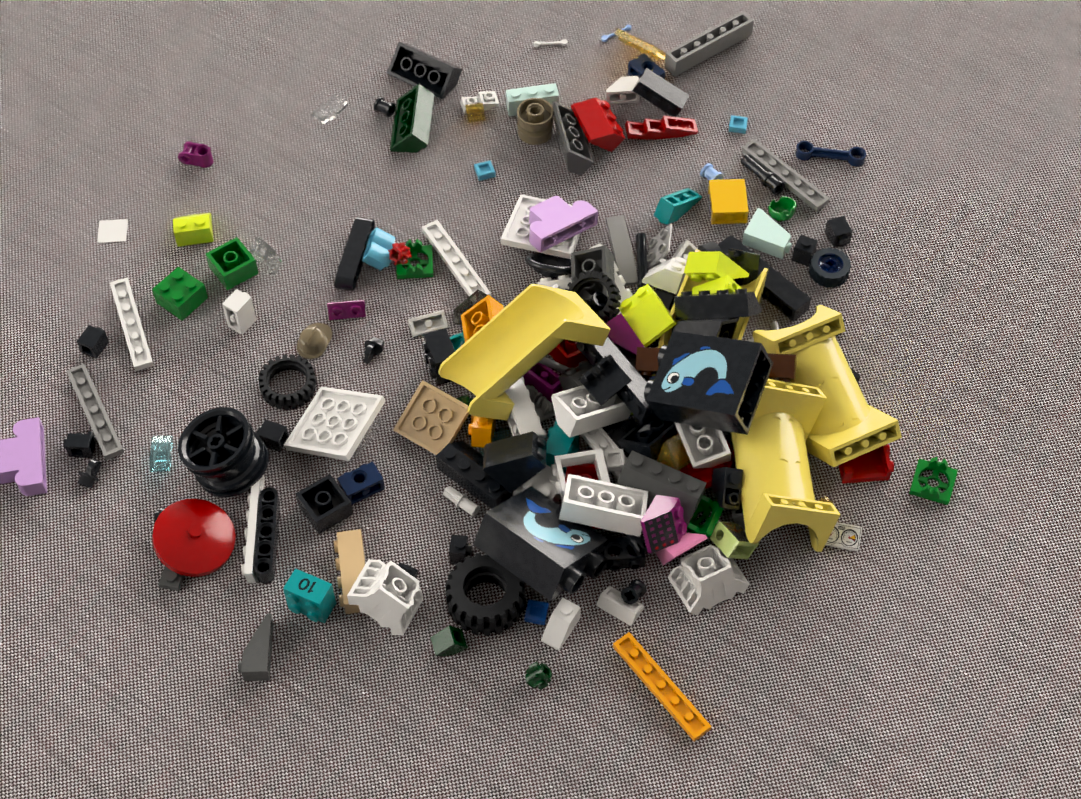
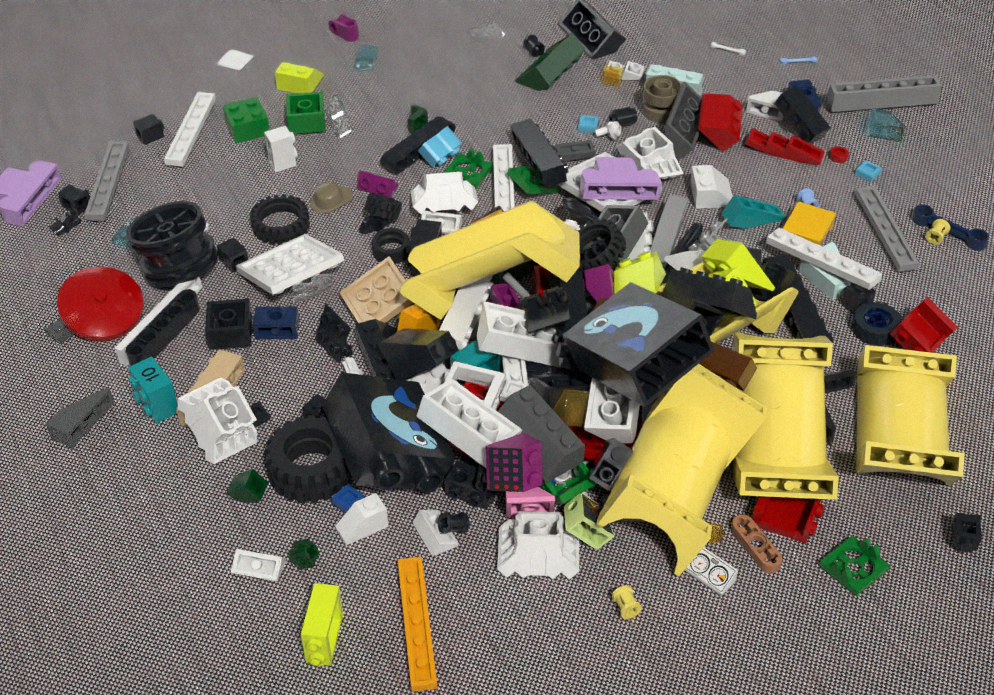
camera: 30 degrees right, 10 degrees down
red gear [388,242,412,265] -> none
clear yellow plate [614,28,666,61] -> none
black pin [740,154,785,195] -> none
green hair [768,196,797,222] -> none
black brick [825,216,853,247] -> none
none -> white slope [231,549,286,582]
none -> neon yellow window [301,583,344,666]
none -> black hinge [315,304,353,363]
none -> clear light blue slope [354,45,378,70]
none -> black tyre [364,193,402,220]
none -> black tyre [372,228,409,264]
none -> dark green bracket [408,104,428,134]
none -> white slope [411,172,478,214]
none -> green piece [507,166,559,194]
none -> black brick [510,118,568,188]
none -> dark grey hinge [551,140,596,161]
none -> white plate [594,121,622,140]
none -> black brick [609,107,638,127]
none -> light yellow bush [612,585,642,619]
none -> white slope [616,127,684,179]
none -> white slope [690,165,733,209]
none -> nougat beam [731,515,782,574]
none -> white plate [767,228,882,290]
none -> red tile [829,146,849,163]
none -> light yellow piece [856,345,965,486]
none -> clear light blue slope [865,108,906,143]
none -> red panel [889,297,958,353]
none -> light yellow bush [925,219,950,245]
none -> black brick [951,512,982,553]

